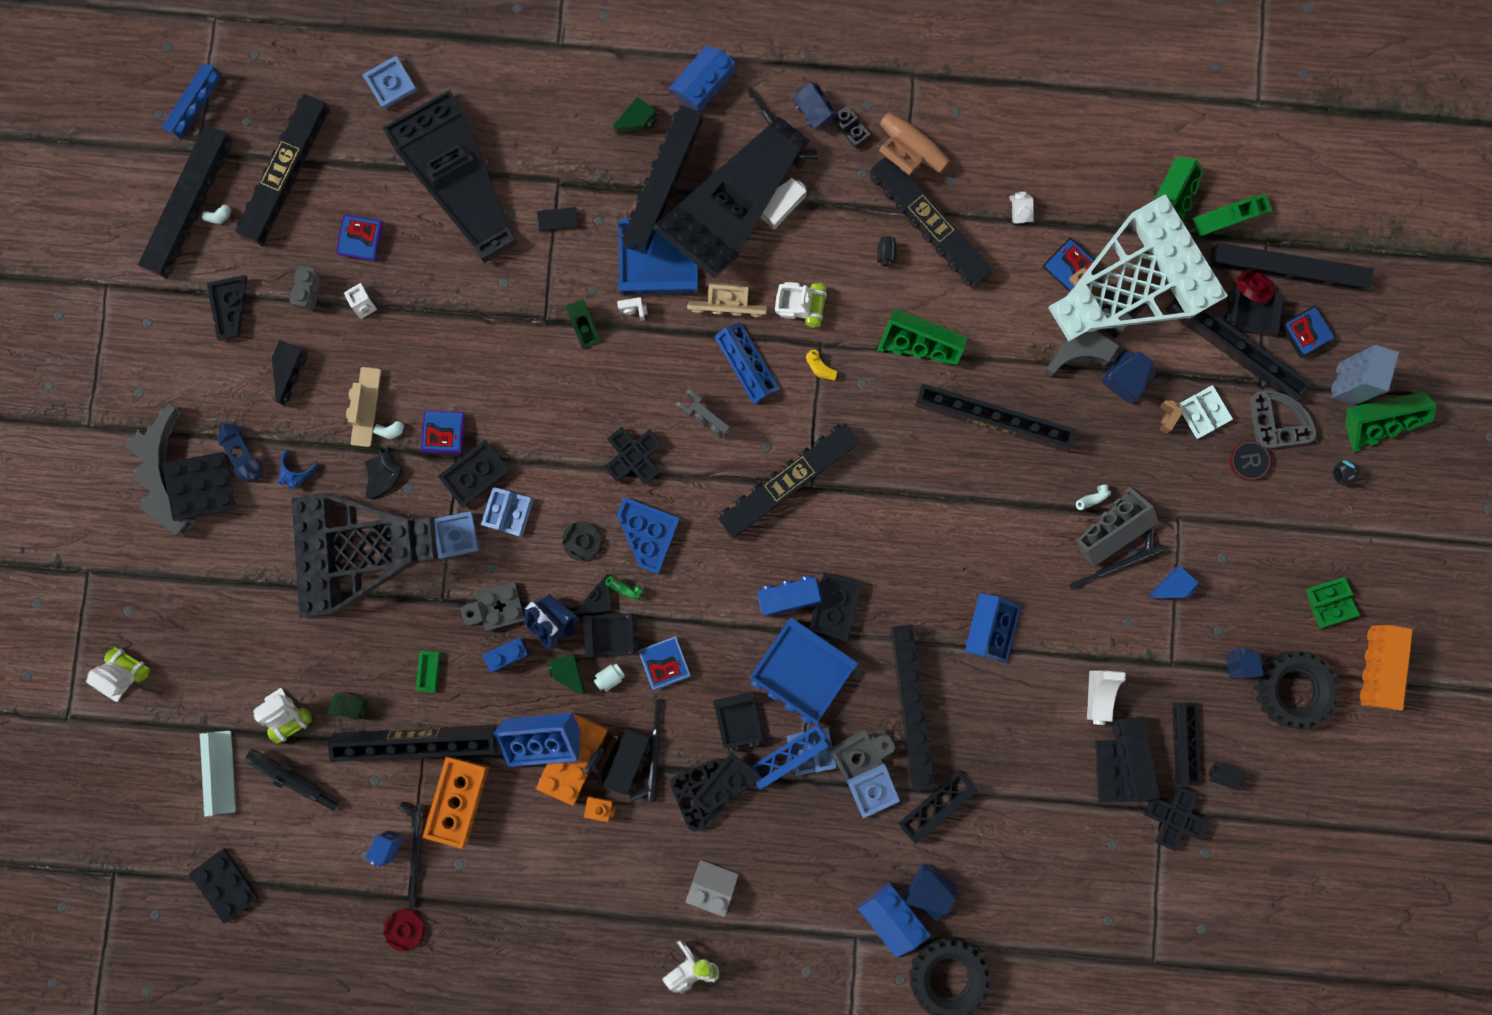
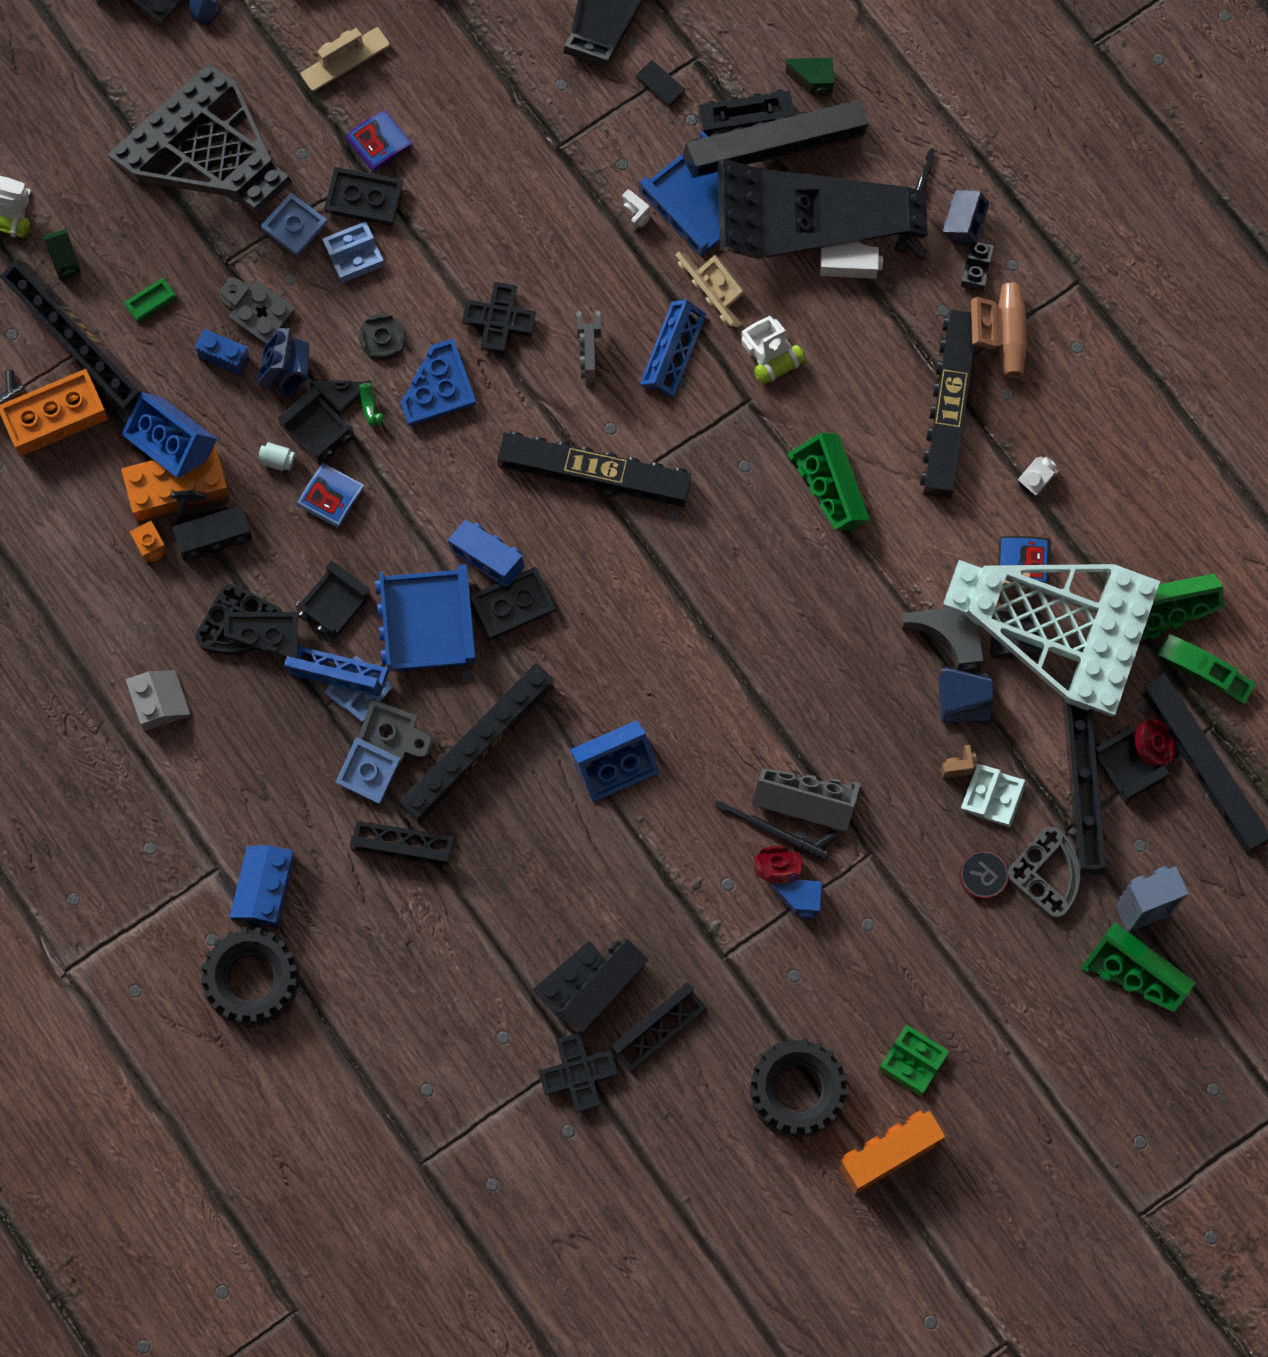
camera: 50 degrees right, 10 degrees down
blue helmet [277,450,319,490] -> none
black arm [364,447,403,499] -> none
light aqua arm [373,421,404,439] -> none
dark green slope [548,654,585,694] -> none
dark green slope [565,299,601,349] -> none
black piece [629,699,662,802] -> none
white piece [663,940,720,994] -> none
blue slope [669,46,735,111] -> none
yellow arm [806,350,837,381] -> none
black brick [877,236,897,267] -> none
dark blue piece [902,863,958,921] -> none
black brick [914,383,1077,452] -> none
light aqua arm [1076,484,1111,510] -> none
white arch [1087,671,1125,725] -> none
black brick [1209,762,1245,791] -> none
dark blue brick [1225,648,1263,679] -> none
slope [1280,305,1336,359] -> none
black piece [1333,460,1359,486] -> none
none -> black brick [698,90,795,137]
none -> dark red tile [754,846,803,884]

